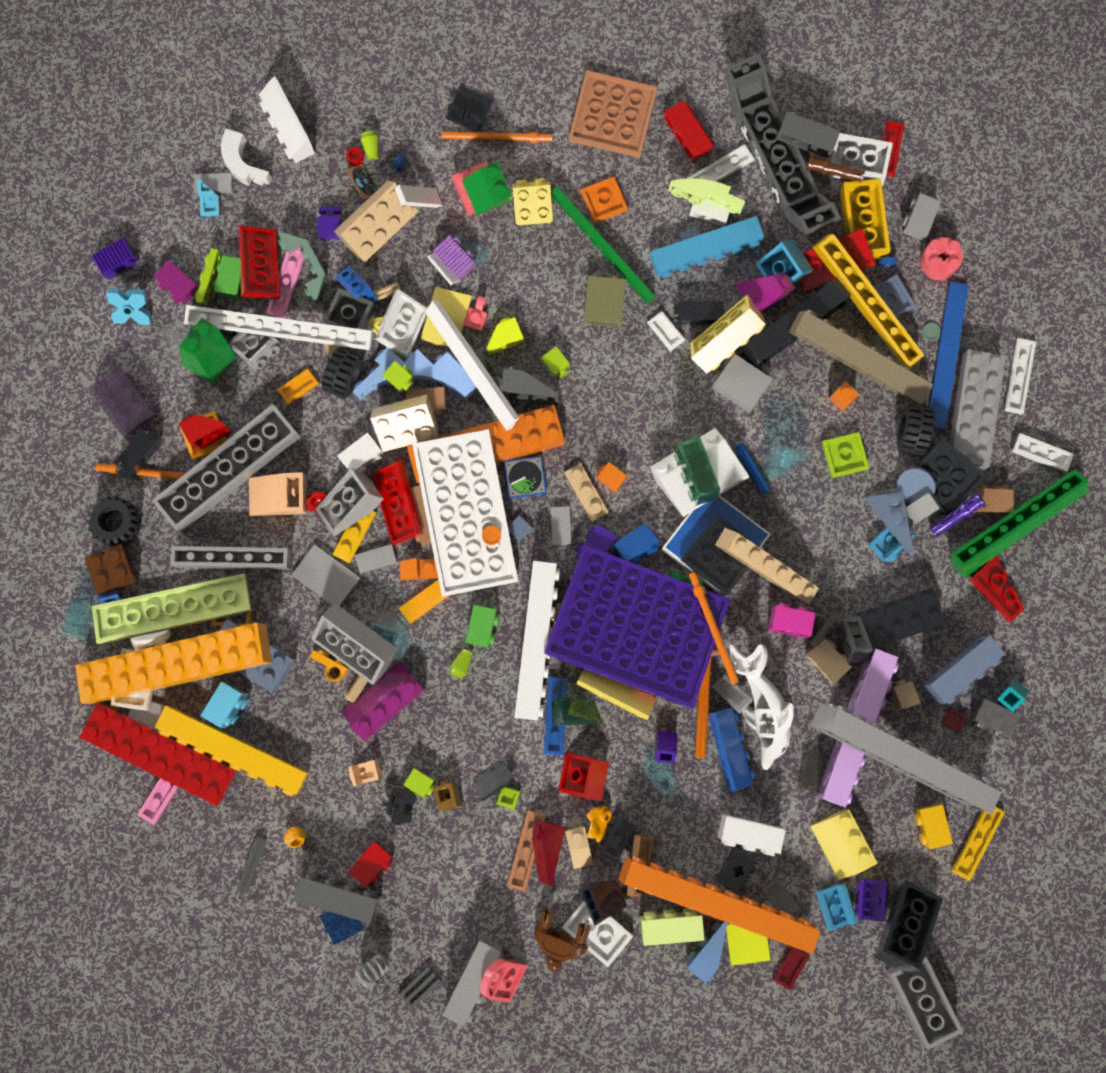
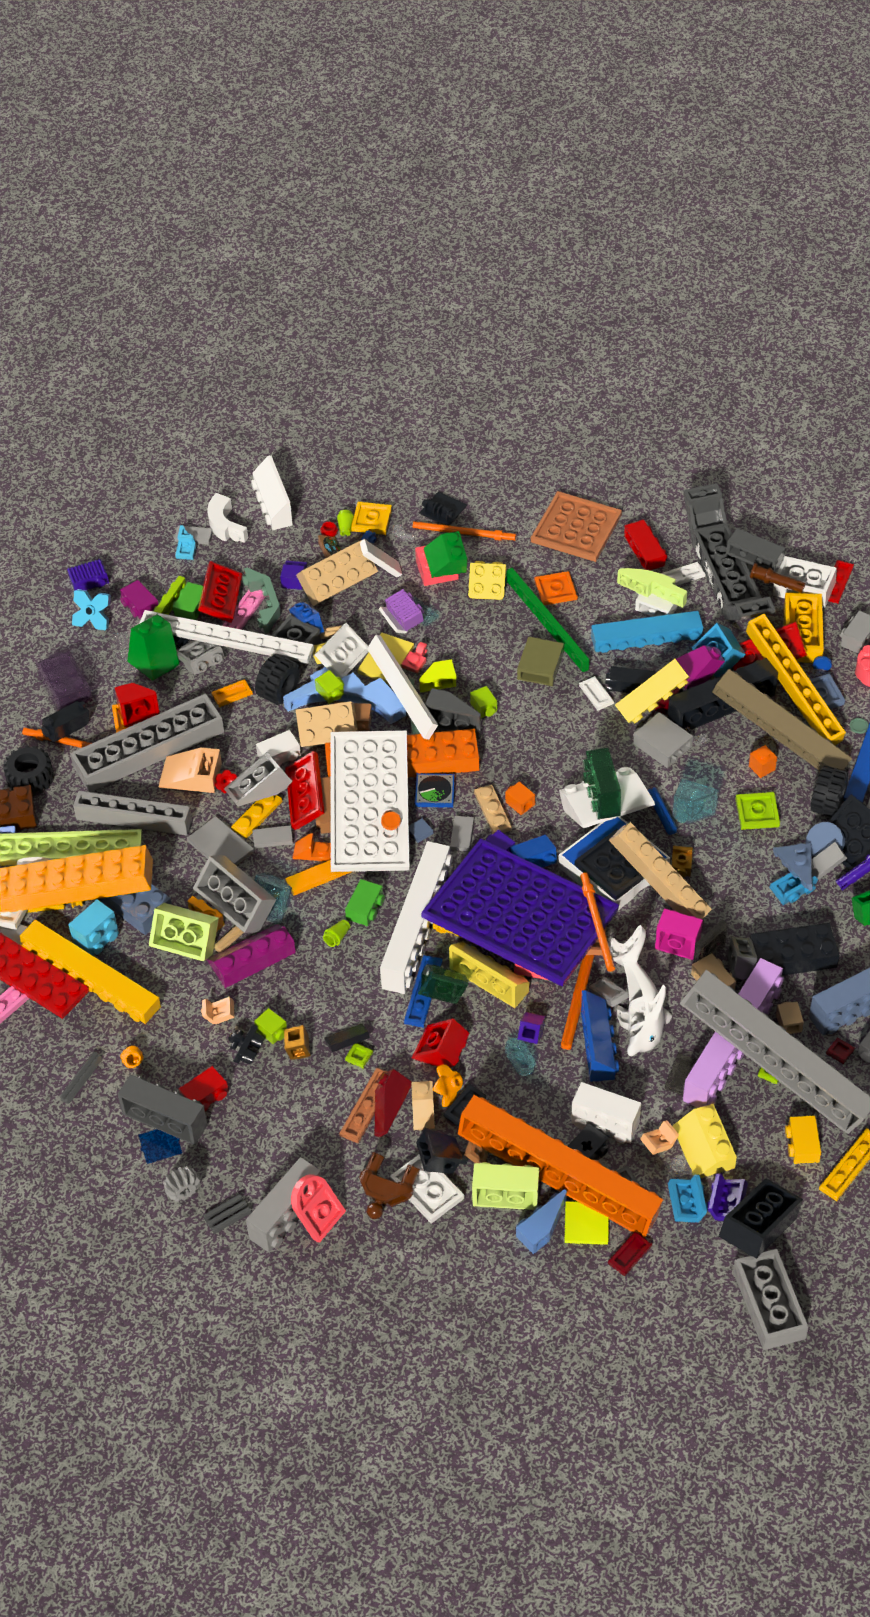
camera: 10 degrees right, 30 degrees down
none -> yellowish green brick [149,903,219,961]
none -> yellow plate [351,502,392,535]
none -> light nougat bracket [641,1121,679,1154]
none -> pearl gold brick [672,846,693,878]

